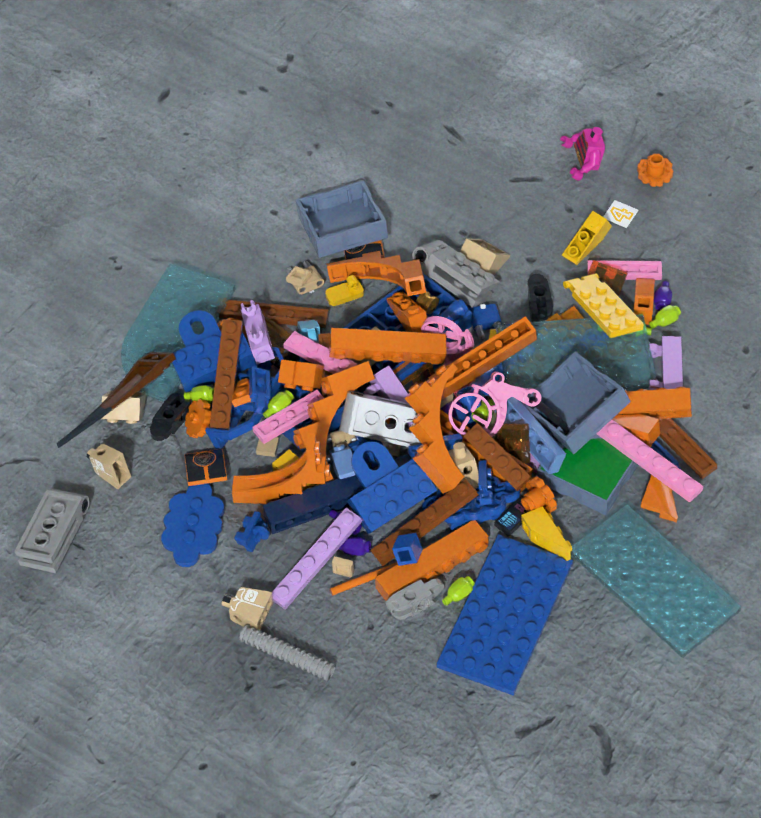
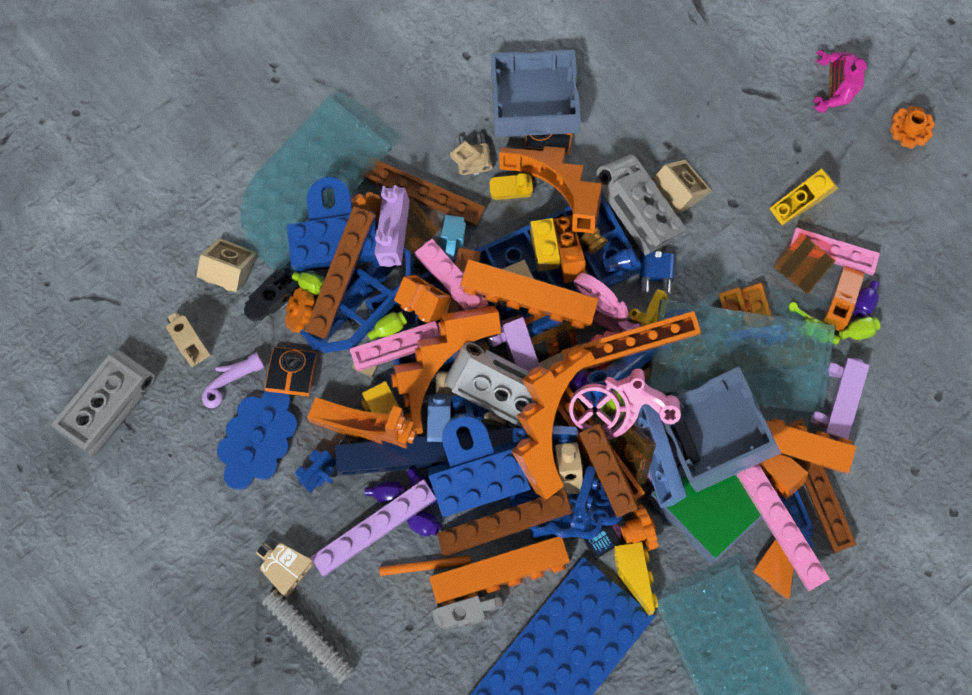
camera: 15 degrees right, 20 degrees up
reddish brown plate [57,352,176,448] -> none
orange plate [231,378,251,407] -> none
blue hinge [249,366,271,414] -> none
tan tile [332,556,354,578] -> none
blue brick [392,533,423,566] -> none
lime plant [442,576,475,606] -> none
black piece [527,274,553,326] -> none
yellow hinge [563,273,644,338] -> none
white sticker [603,200,638,228] -> none
none -> lavender plant [202,352,265,408]
none -> dark purple plant [365,481,407,504]
none -> yellow brick [530,218,560,272]

